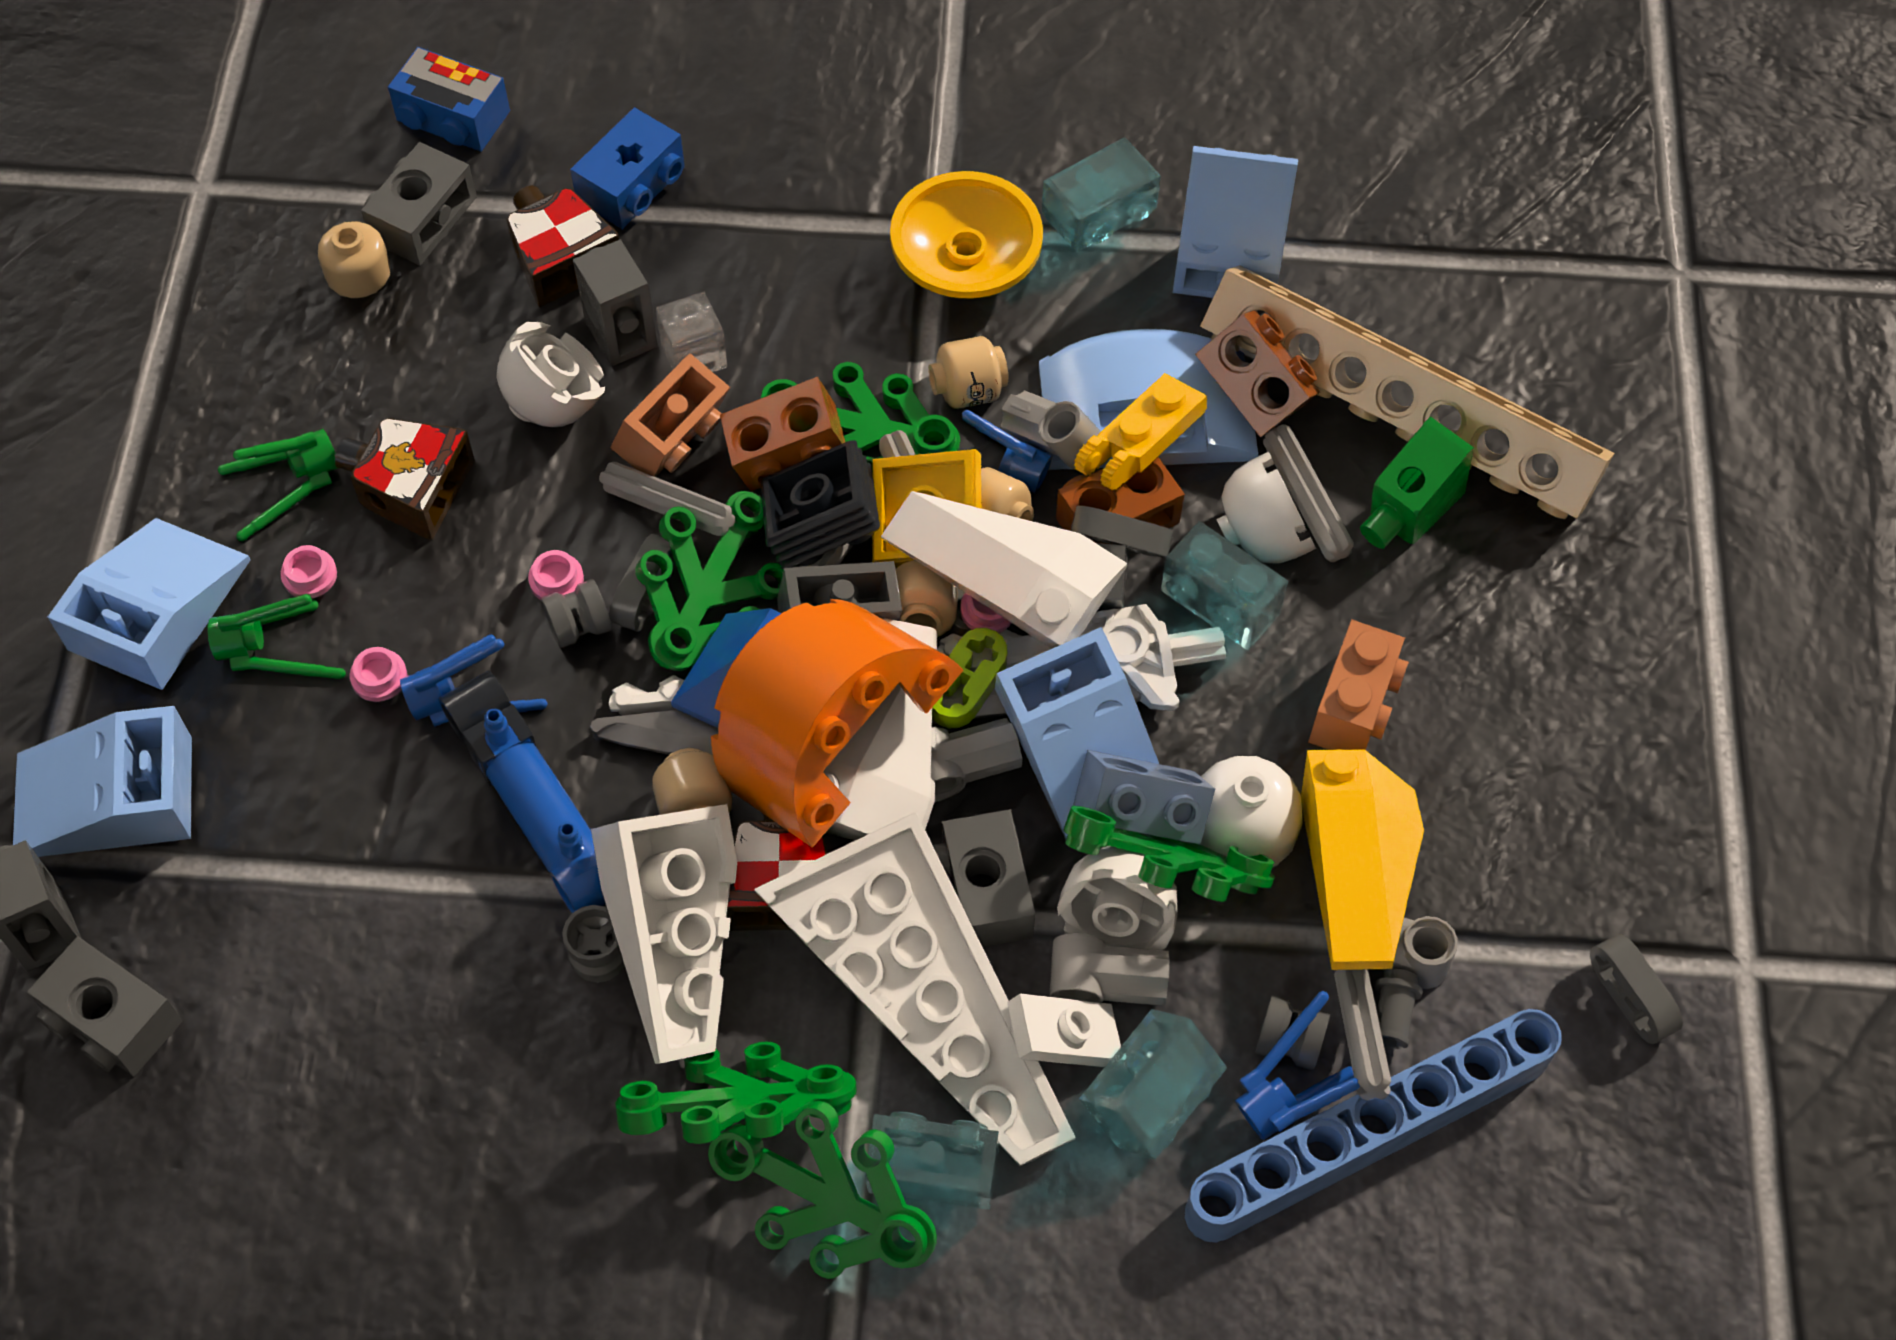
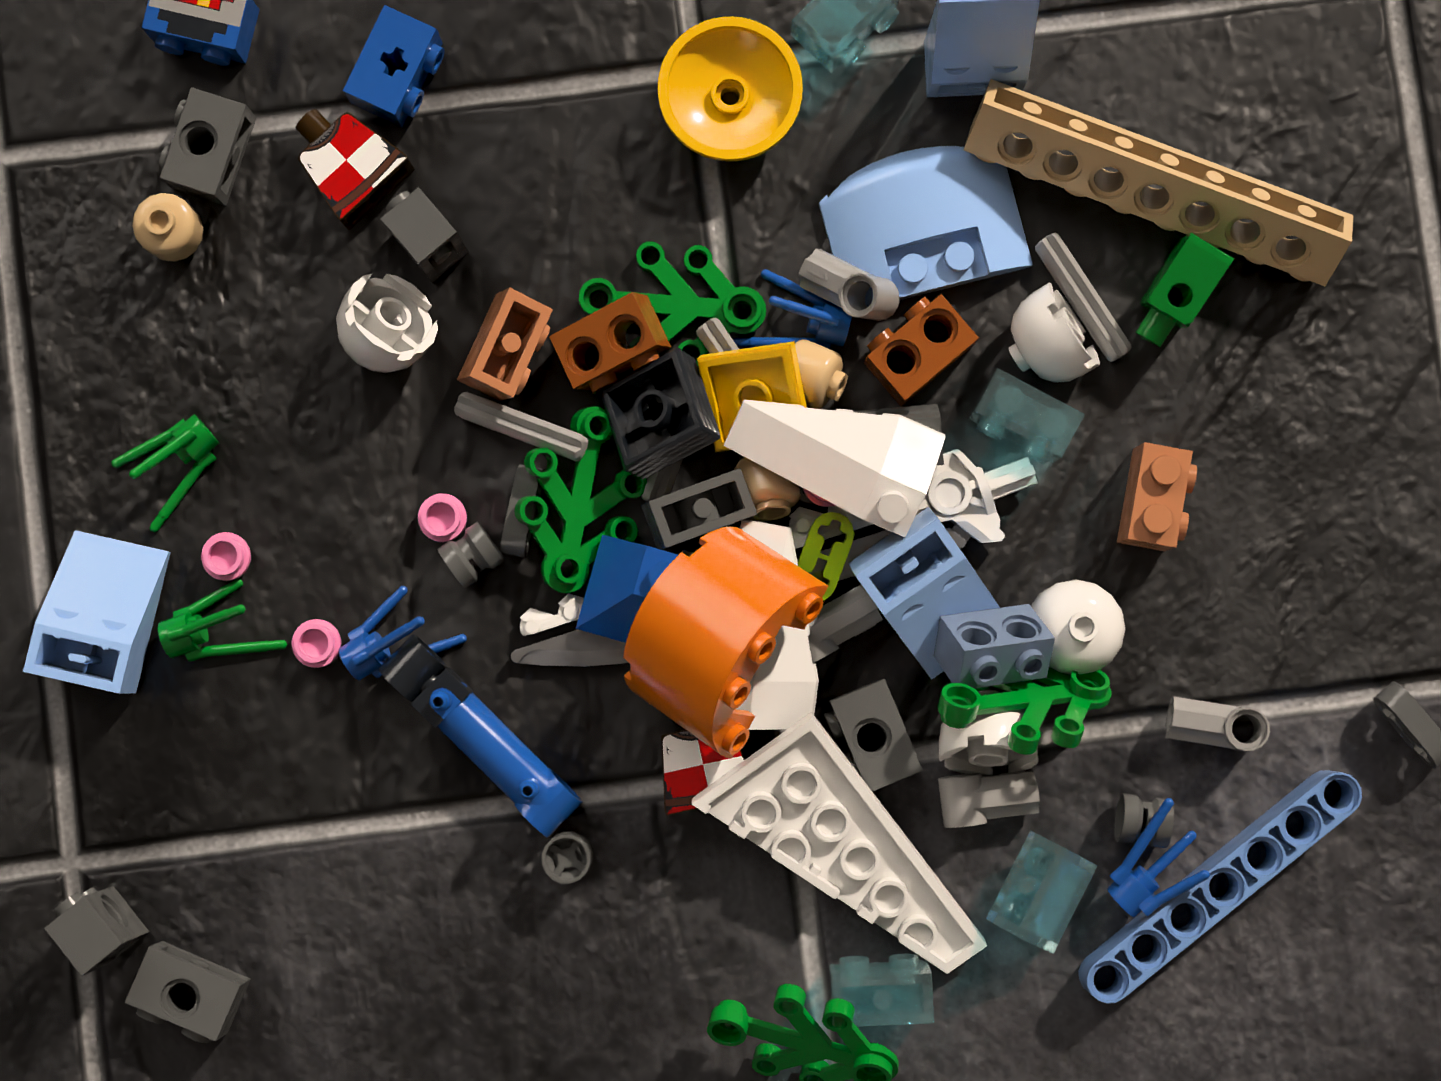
camera: 10 degrees left, 25 degrees up
light blue slope [13,706,192,857] -> none
torso [335,418,475,540] -> none
white wedge [591,804,737,1064] -> none
green plant [615,1042,857,1144] -> none
tan head [653,748,732,815] -> none
clear brick [655,291,727,372] -> none
tan head [928,336,1008,409] -> none
white plate [1007,994,1124,1068] -> none
dark grey beam [1070,506,1174,558] -> none
yellow hinge [1074,373,1207,490] -> none
dark orange brick [1195,310,1320,437] -> none
yellow wedge [1301,749,1424,970] -> none
light grey axle [1334,969,1391,1101] -> none
dark grey pin [1374,968,1423,1049] -> none

